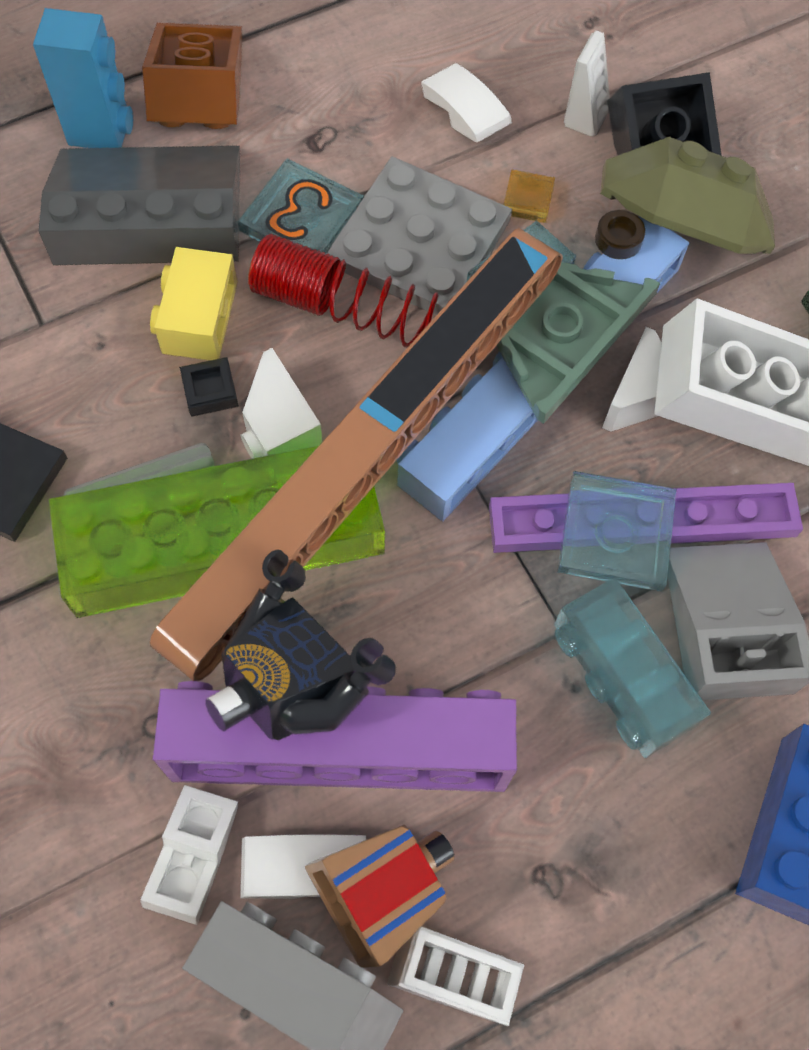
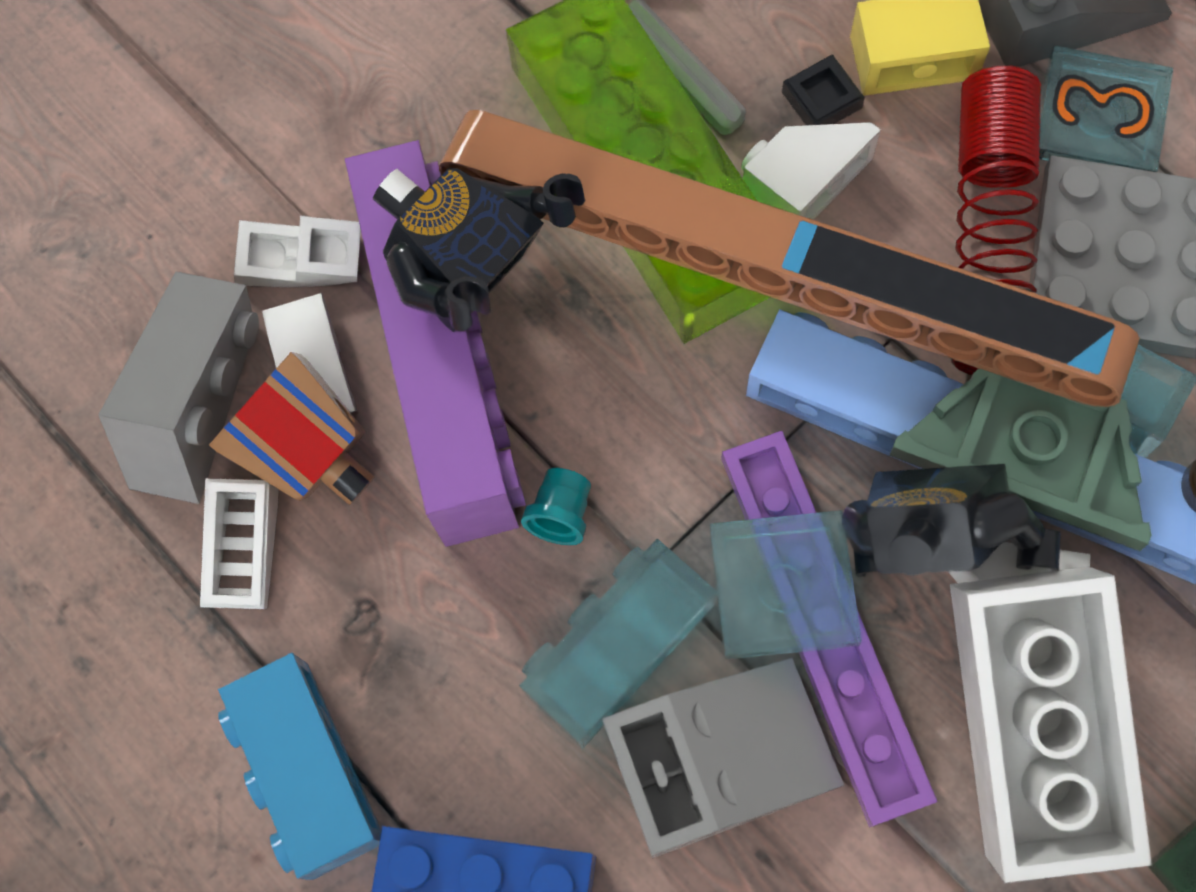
camera: 85 degrees right, 5 degrees up
none -> dark azure brick [218,653,382,880]
none -> teal piece [521,468,591,545]
none -> black torso [842,463,1061,577]

